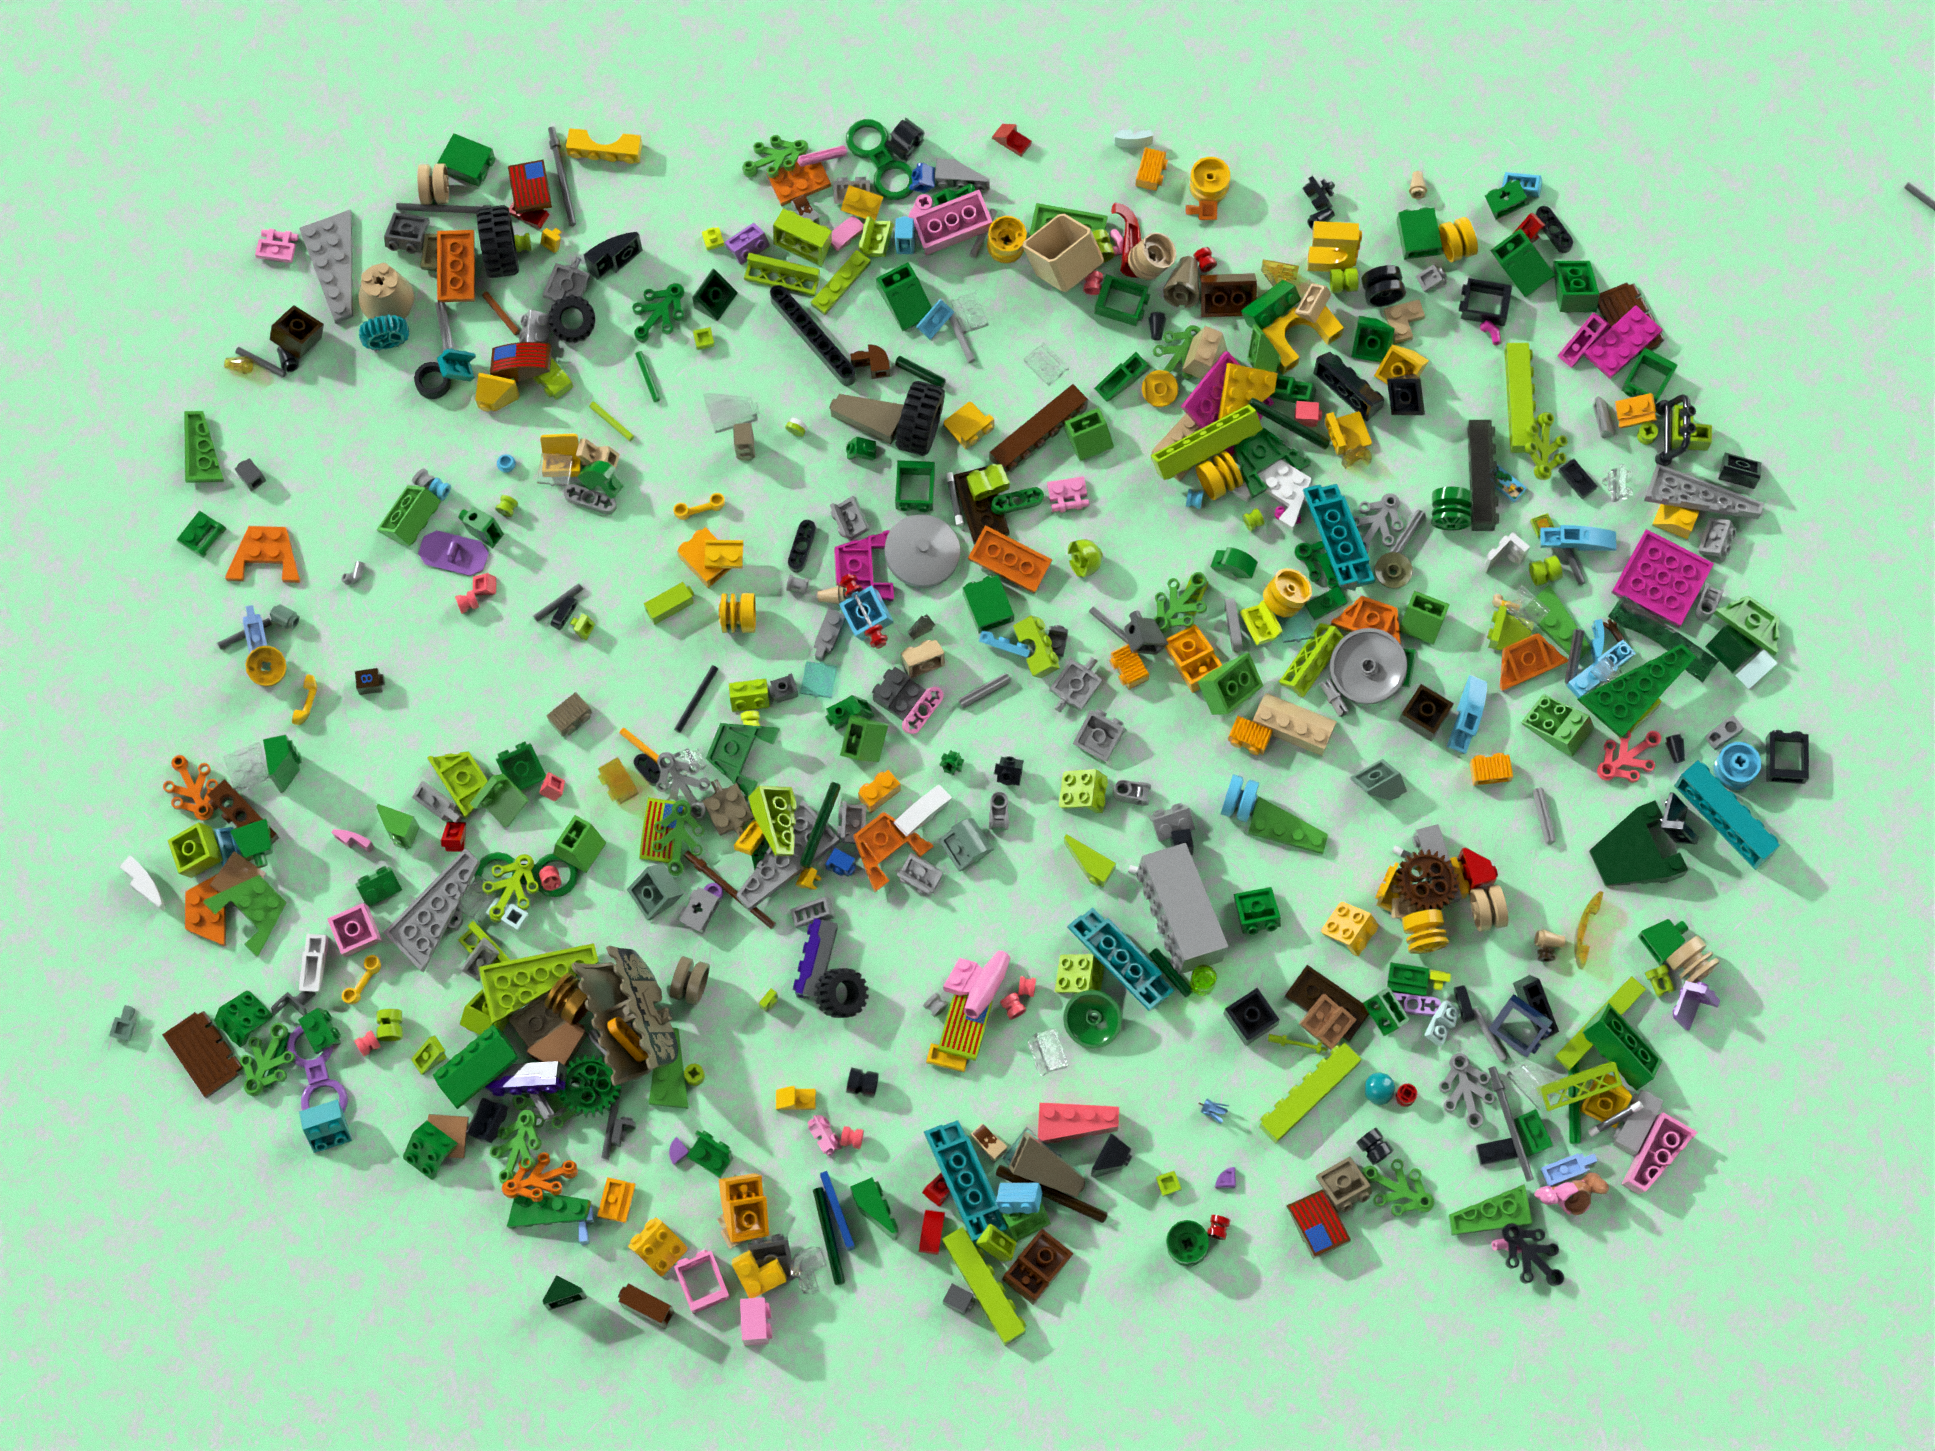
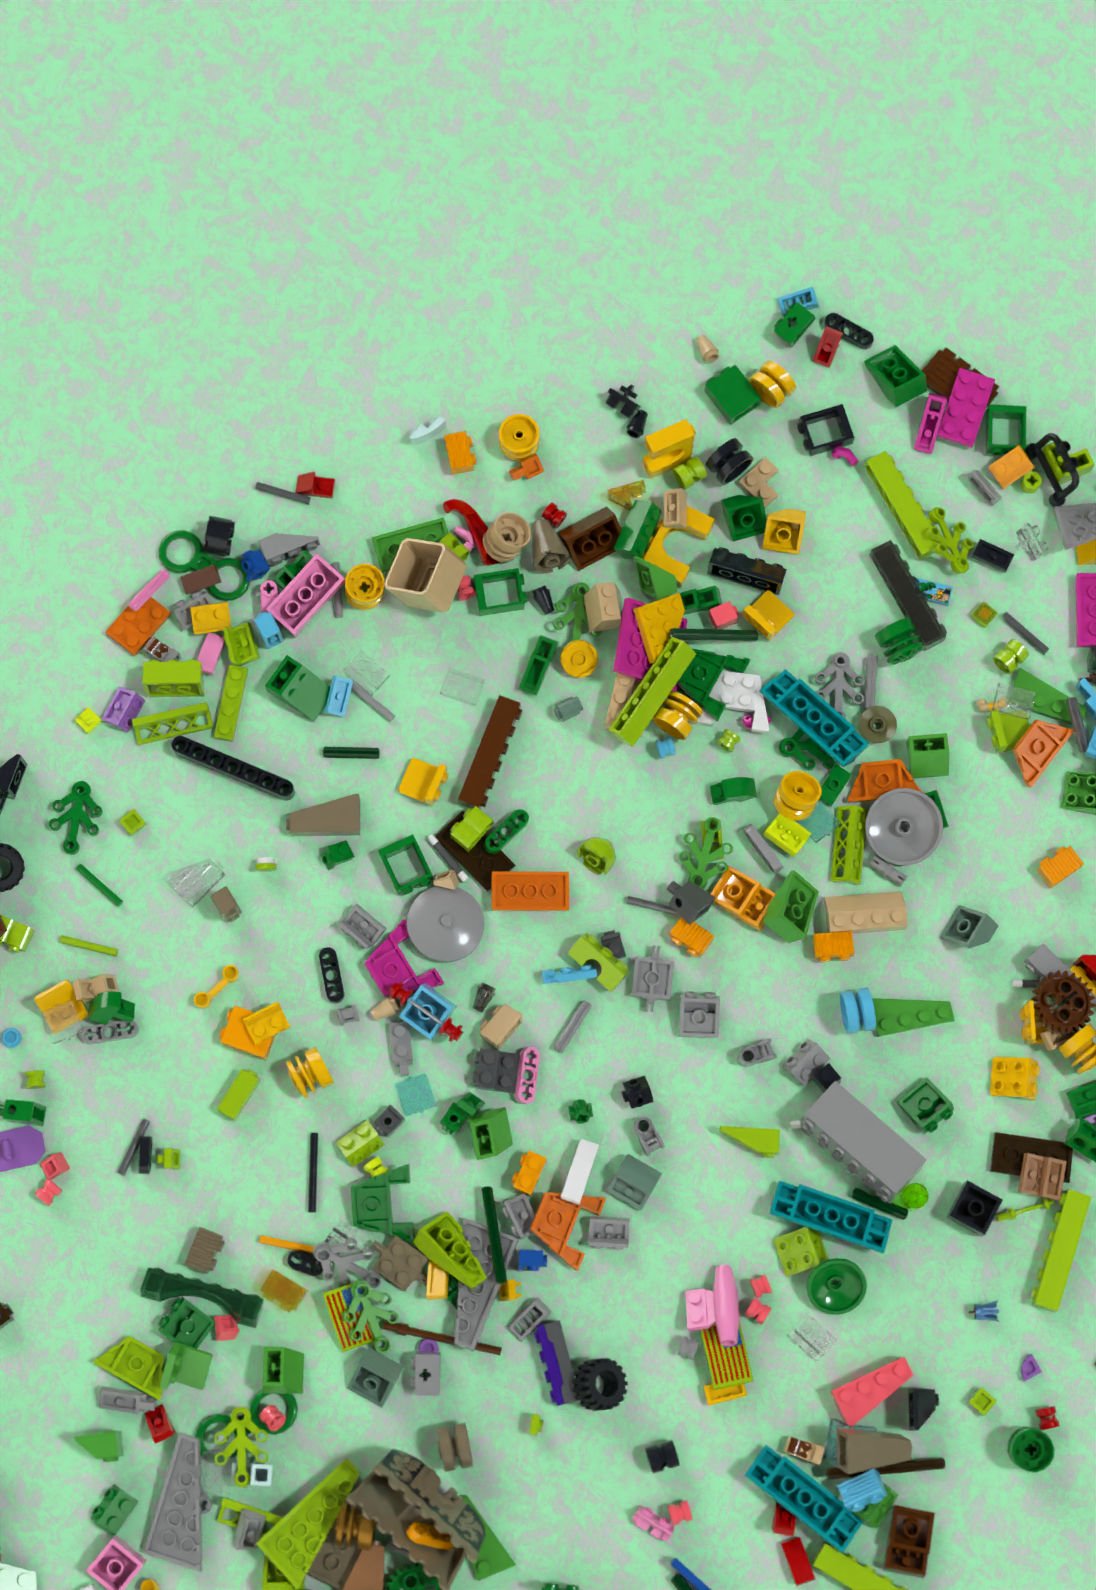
camera: 30 degrees left, 5 degrees up
bright pink slope [331,829,374,853] -> none
lime wheel [684,1063,705,1086] -> none
dark green slope [692,269,738,321] -> none
bright green plant [742,135,808,178] -> none
yellow slope [776,1086,816,1110] -> none
reddish brown brick [850,344,890,379] -> none
green slope [850,1177,899,1241] -> none
black tyre [895,381,945,456] -> none
green brick [963,575,1014,634] -> none
lime slope [976,1224,1017,1262] -> none
bright pink plate [1047,476,1089,513] -> none
lime bracket [1059,769,1108,813] -> none
bright green slope [1064,408,1114,462] -> none
clear yellow bracket [1341,444,1372,469] -> none
black slope [1387,373,1425,415] -> none
dark brown brick [1399,684,1454,741] -> none
light grey bracket [1416,264,1447,292] -> none
medium azure slope [1446,675,1487,754] -> none
white bracket [1483,532,1530,573] -> none
green slope [1490,228,1556,298] -> none
medium azure slope [1540,525,1616,551] -> none
none -> clear green arch [140,1267,263,1328]
none -> reddish brown tile [180,565,222,595]
none -> dark grey bar [255,482,311,504]
none -> tan slope [433,870,459,890]
none -> sand green brick [554,696,583,721]

